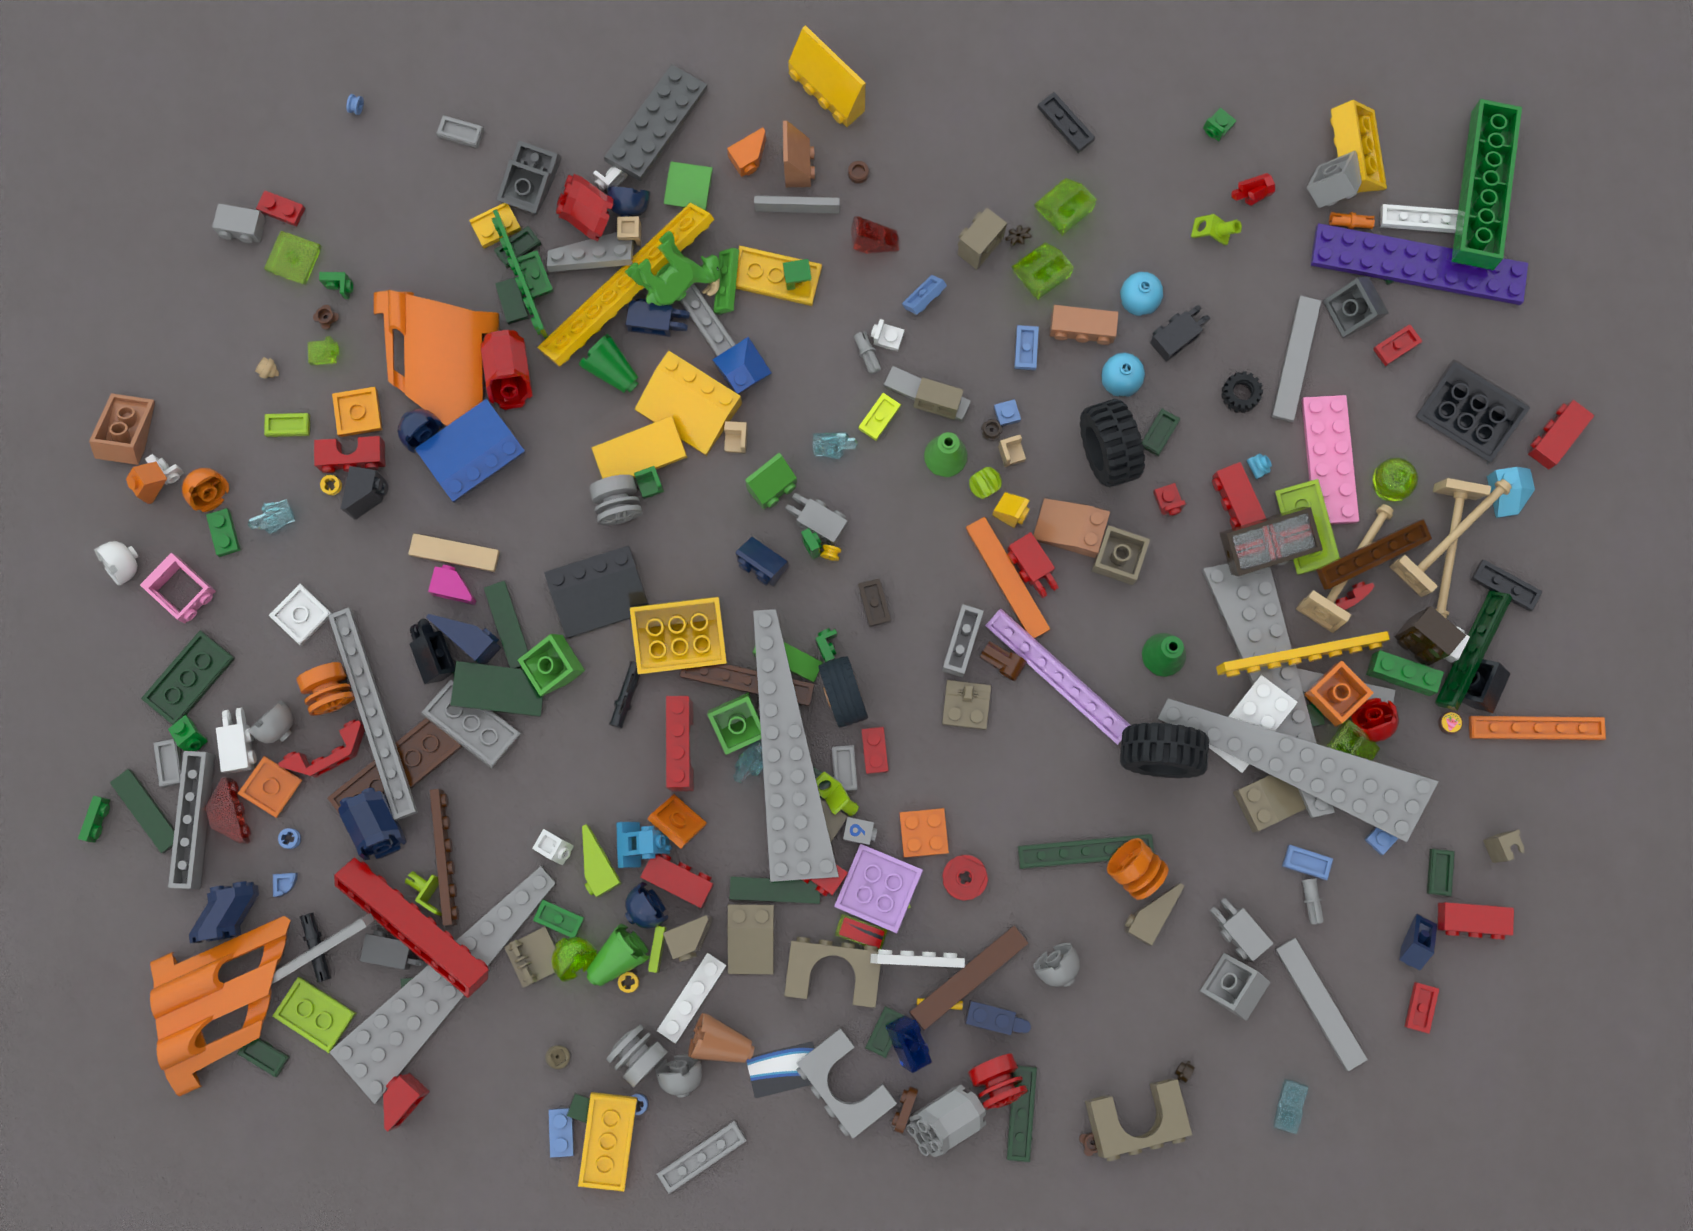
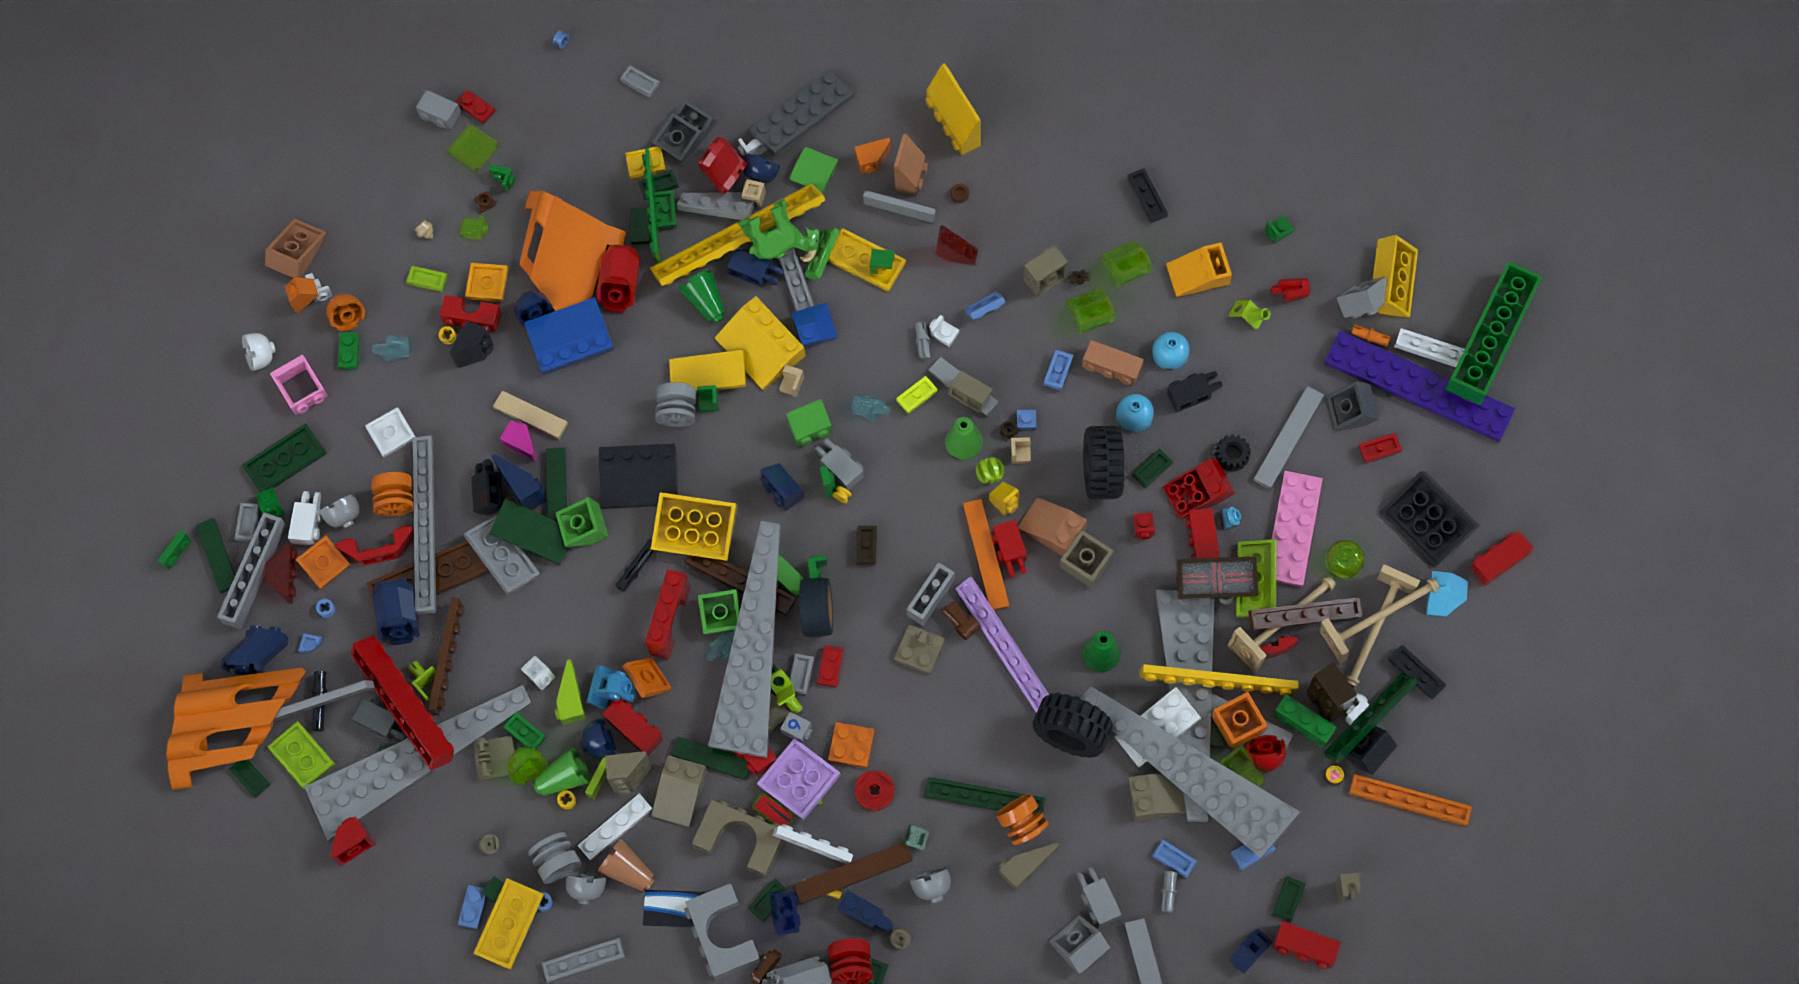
camera: 20 degrees right, 10 degrees down
none -> dark tan tile [890,927,912,949]
none -> clear green plate [903,825,929,851]
none -> red slope [1162,458,1235,520]
none -> light orange slope [1166,242,1232,297]

